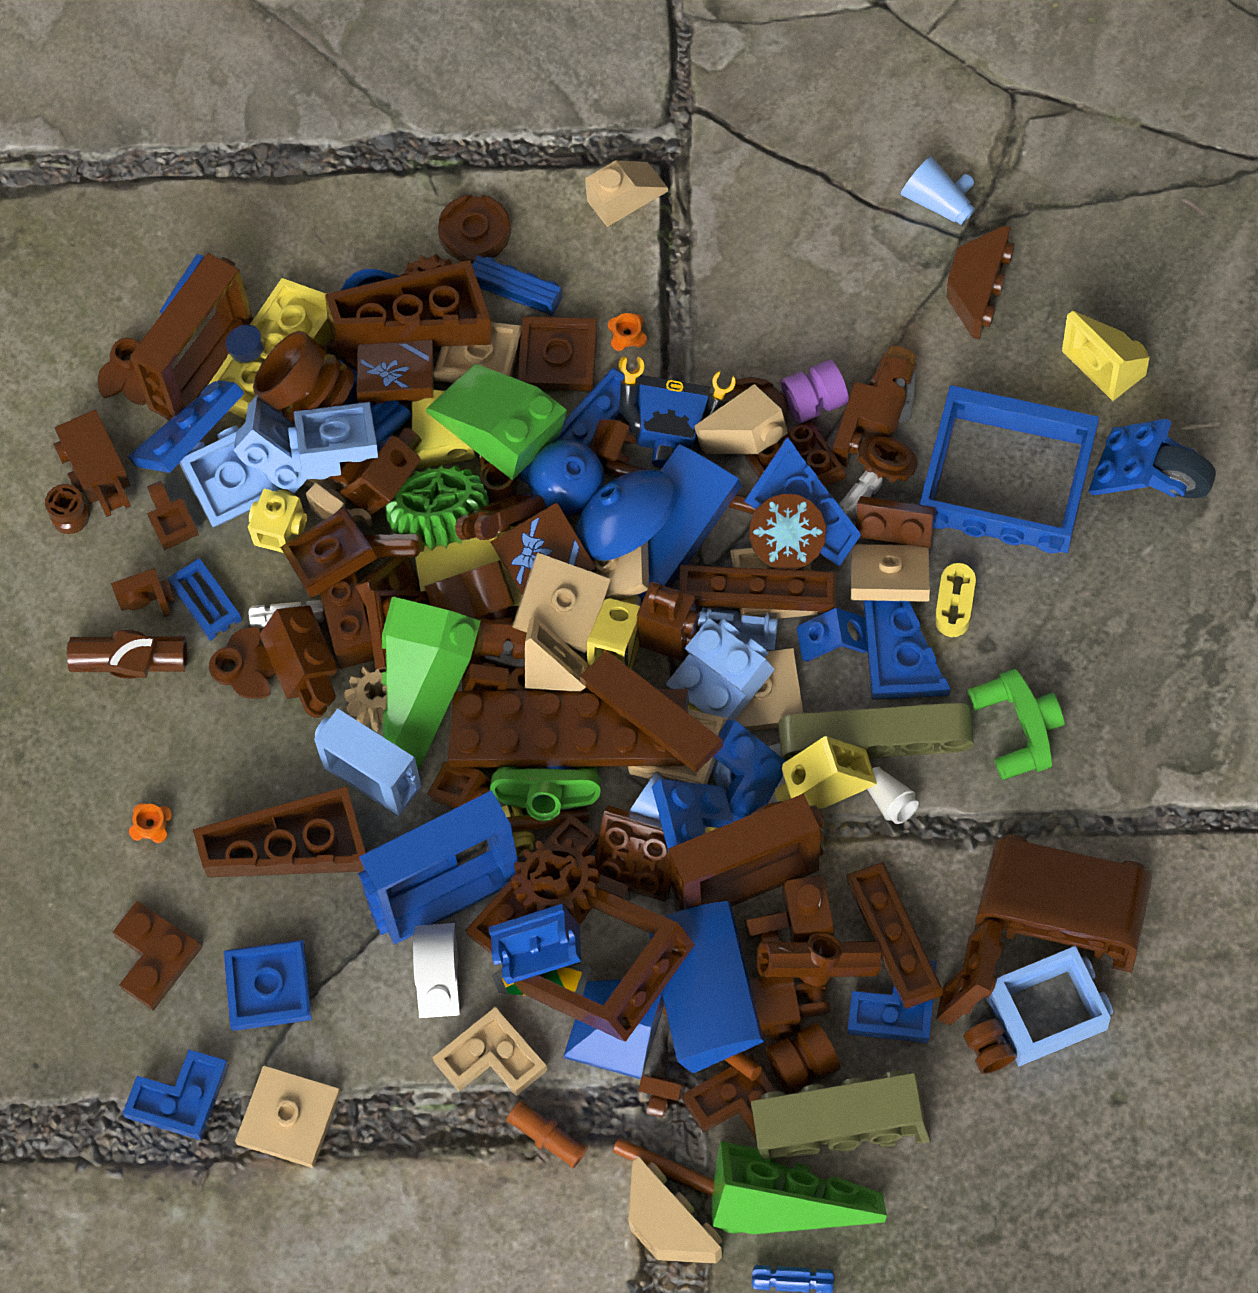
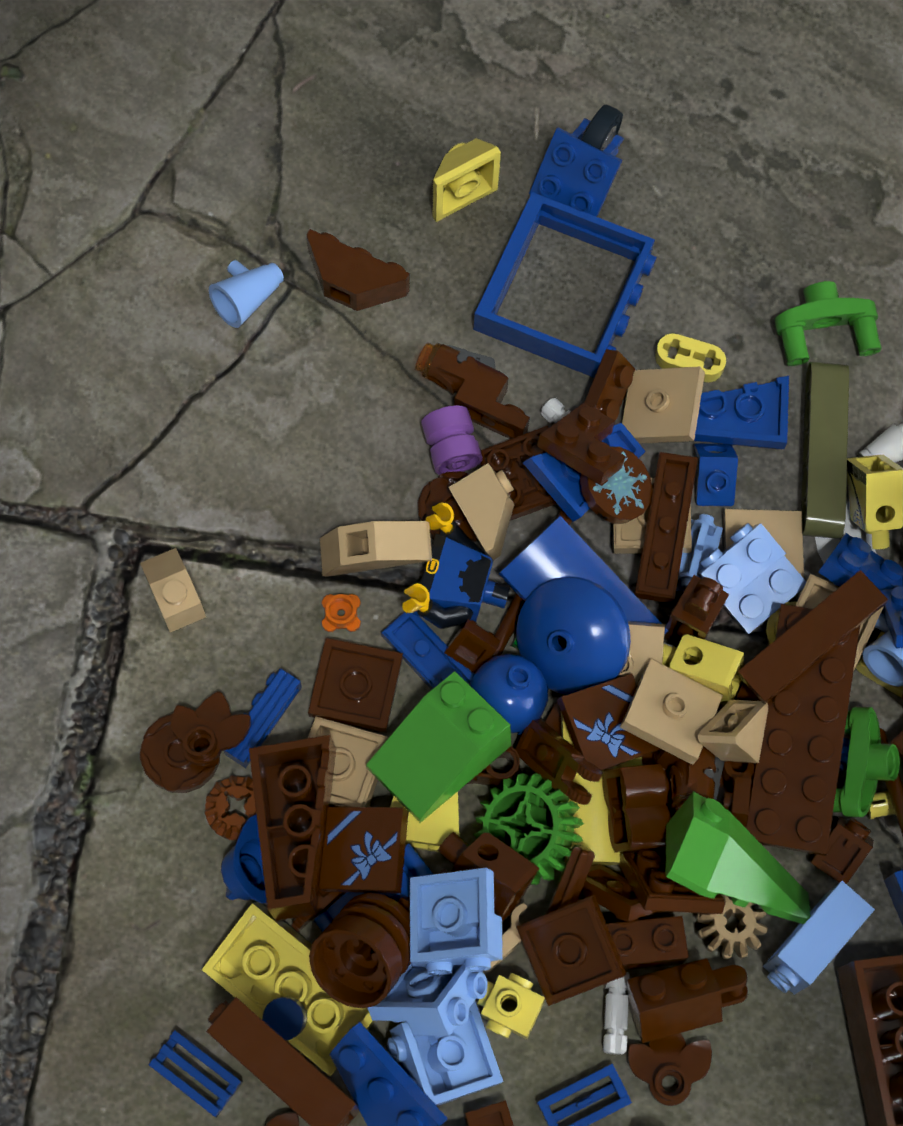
camera: 90 degrees left, 5 degrees up
reddish brown gear [858,436,918,483] -> none
none -> reddish brown plate [171,691,251,766]
none -> tan slope [320,521,432,577]
none -> reddish brown plate [537,403,625,485]

